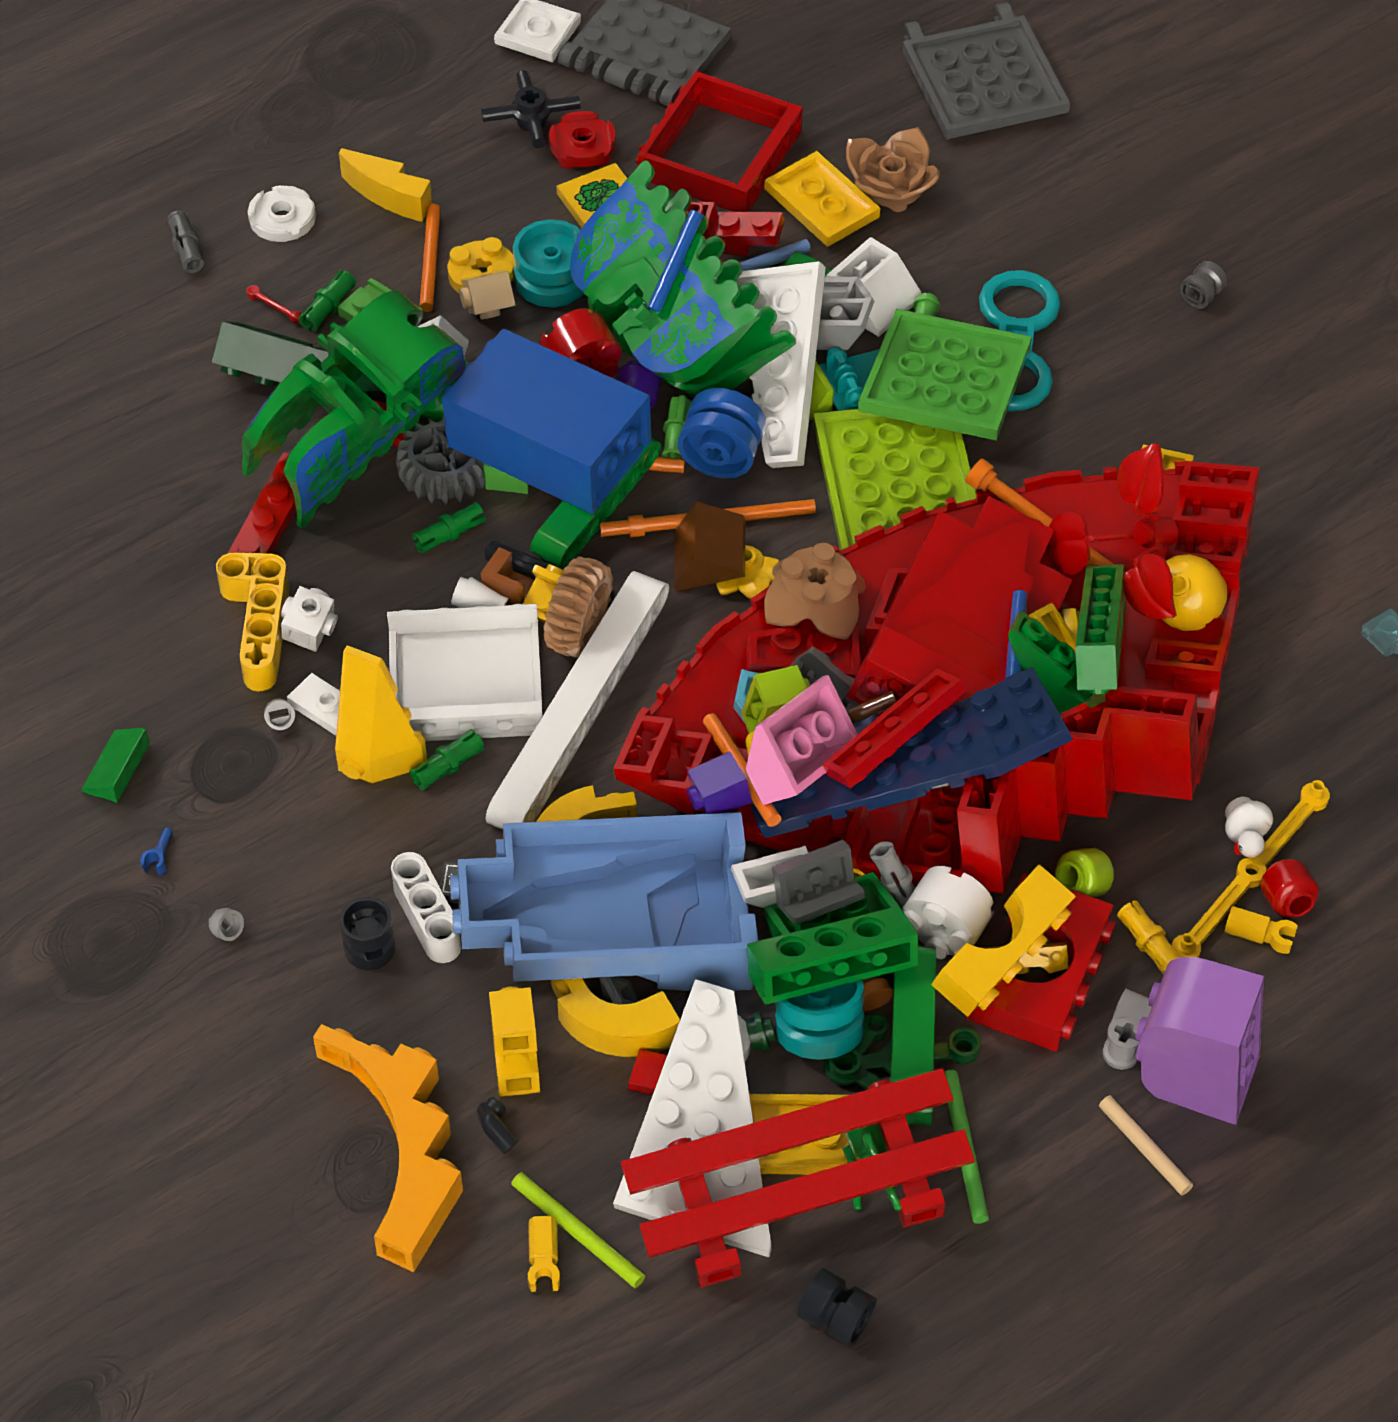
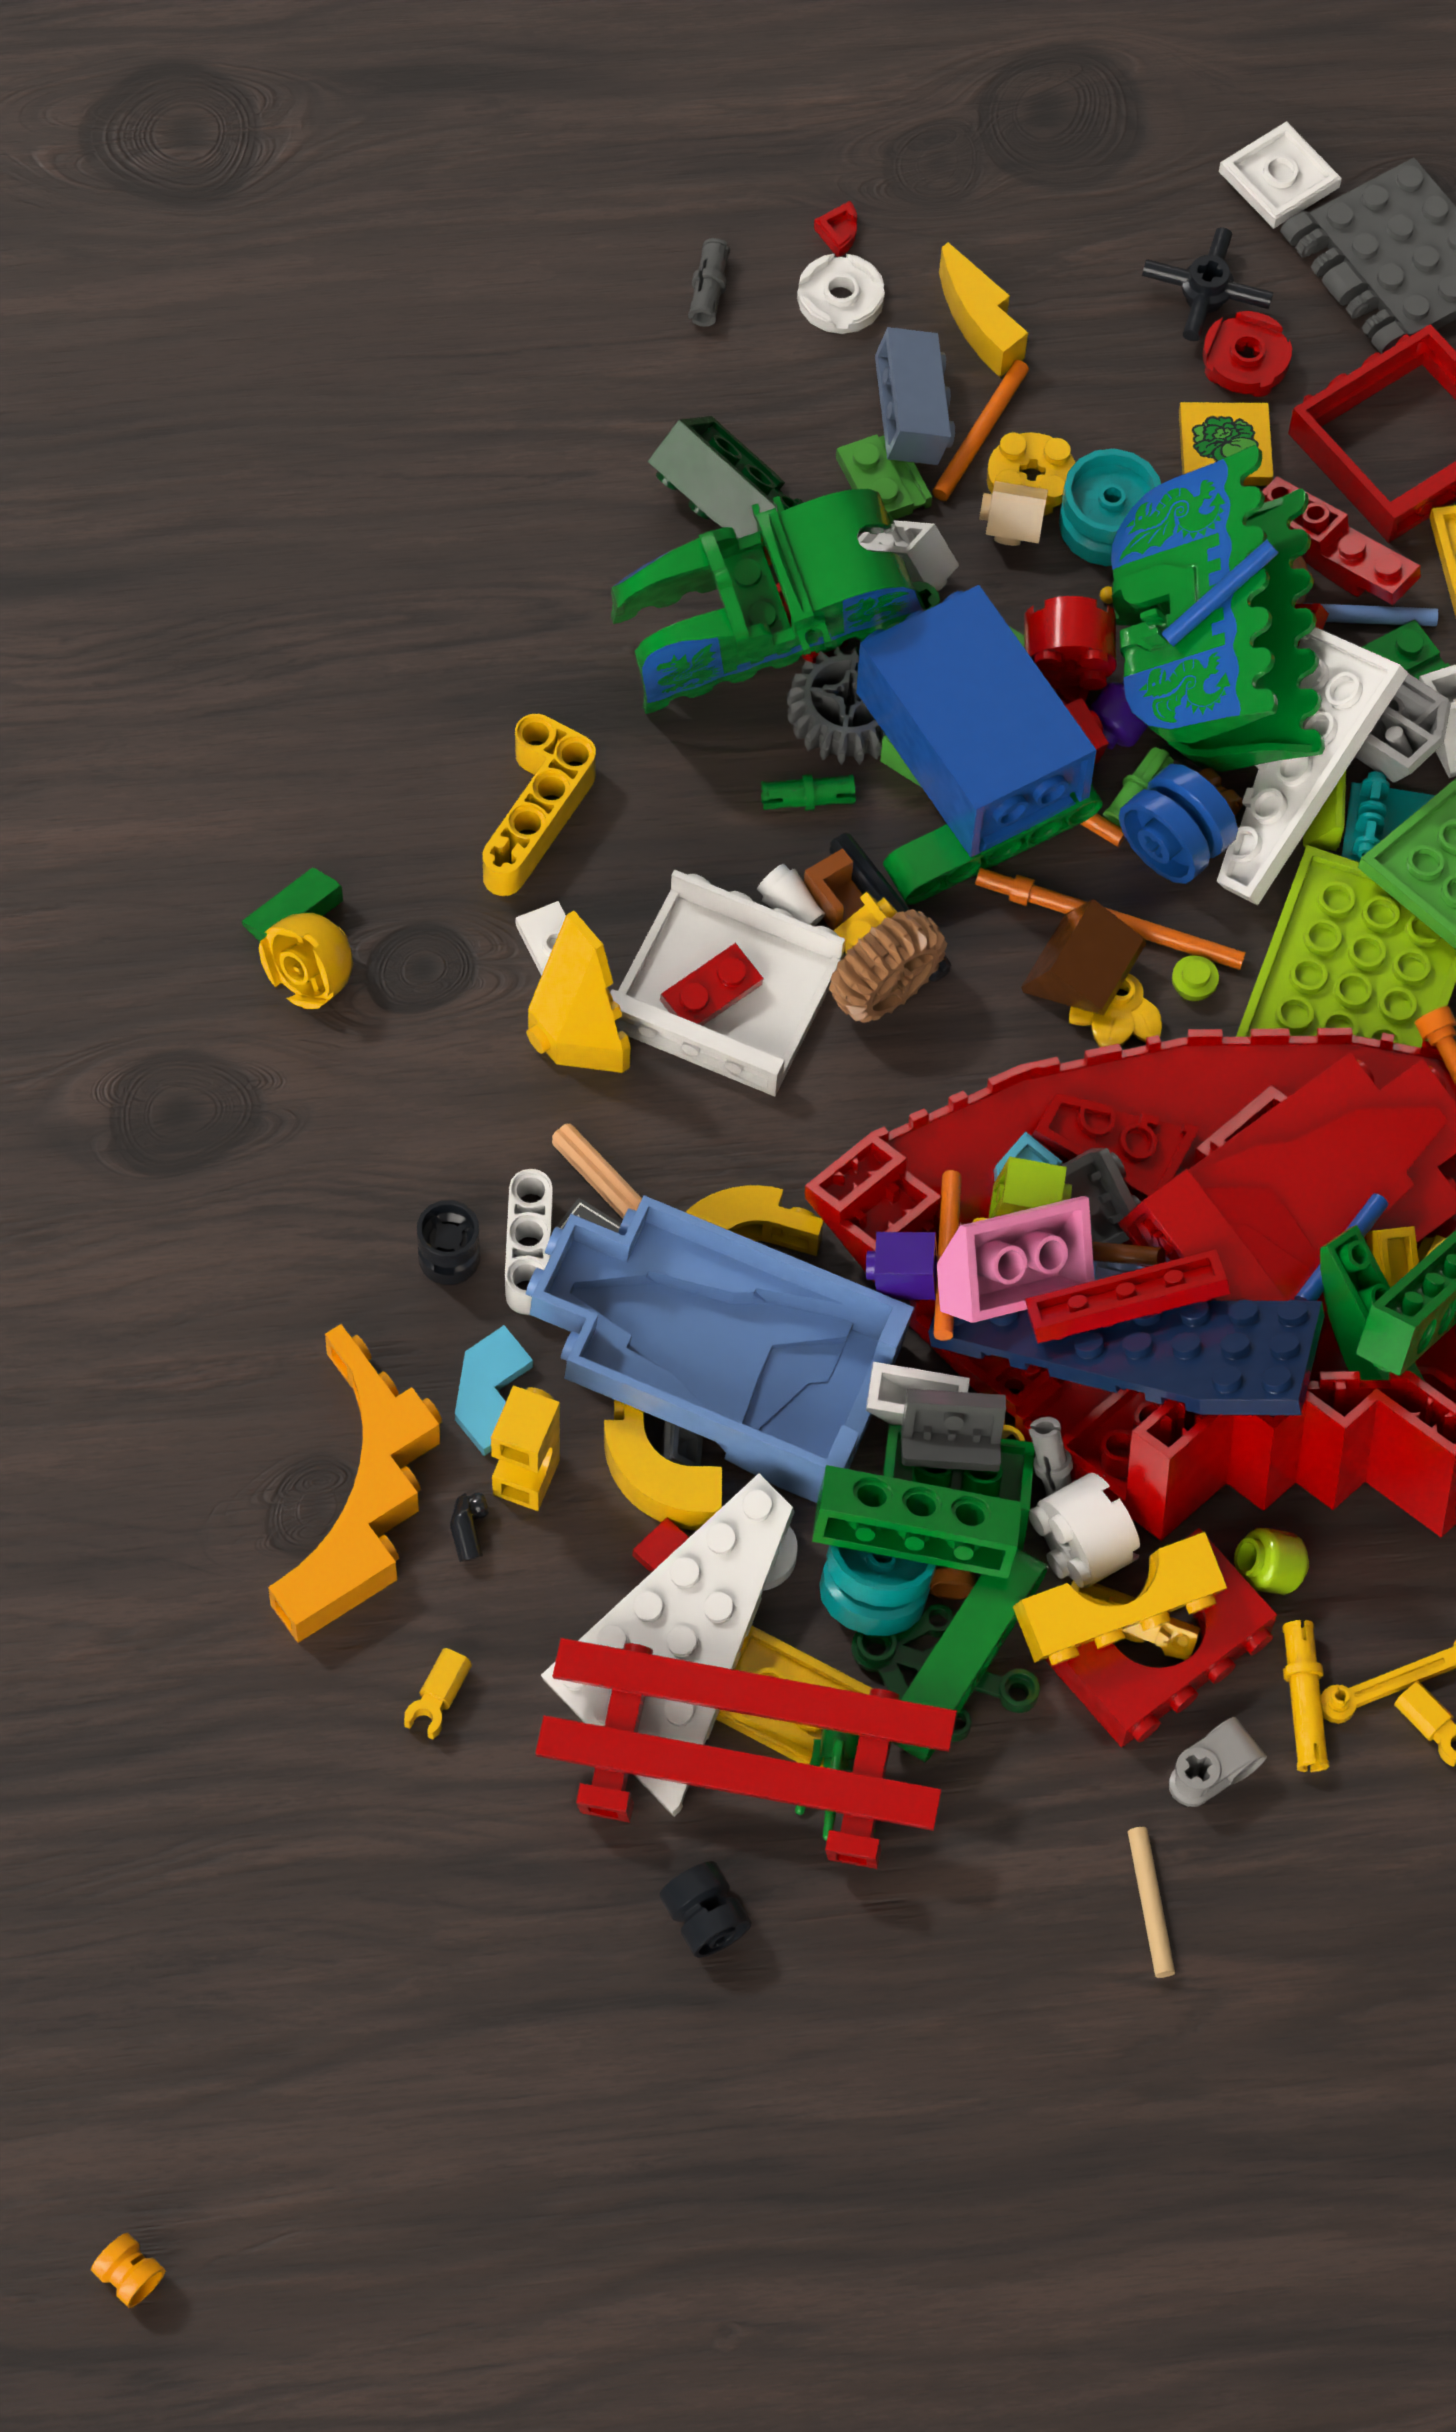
camera: 25 degrees right, 10 degrees up
blue hand [140,828,173,875] -> none
light grey hinge [208,908,244,941] -> none
red plate [227,452,296,554] -> none
red hinge [246,285,302,324] -> none
light grey hinge [264,699,295,730] -> none
white brick [281,586,338,652] -> none
green pin [298,269,356,332] -> none
green pin [409,729,485,791] -> none
white beam [486,571,669,830] -> none
lime bar [511,1172,645,1288] -> none
dark green plate [746,1011,777,1052] -> none
medium nougat brick [764,543,866,640] -> none
bright green bar [944,1070,989,1224] -> none
medium lavender brick [1135,957,1264,1125] -> none
none -> yellow cylinder [259,913,353,1009]
none -> medium azure tile [455,1325,533,1456]
none -> light nougat axle [552,1123,642,1219]
none -> red plate [660,942,764,1026]
none -> red tile [814,201,857,257]
none -> sand blue brick [875,327,955,465]
none -> lime plate [1172,955,1219,1001]

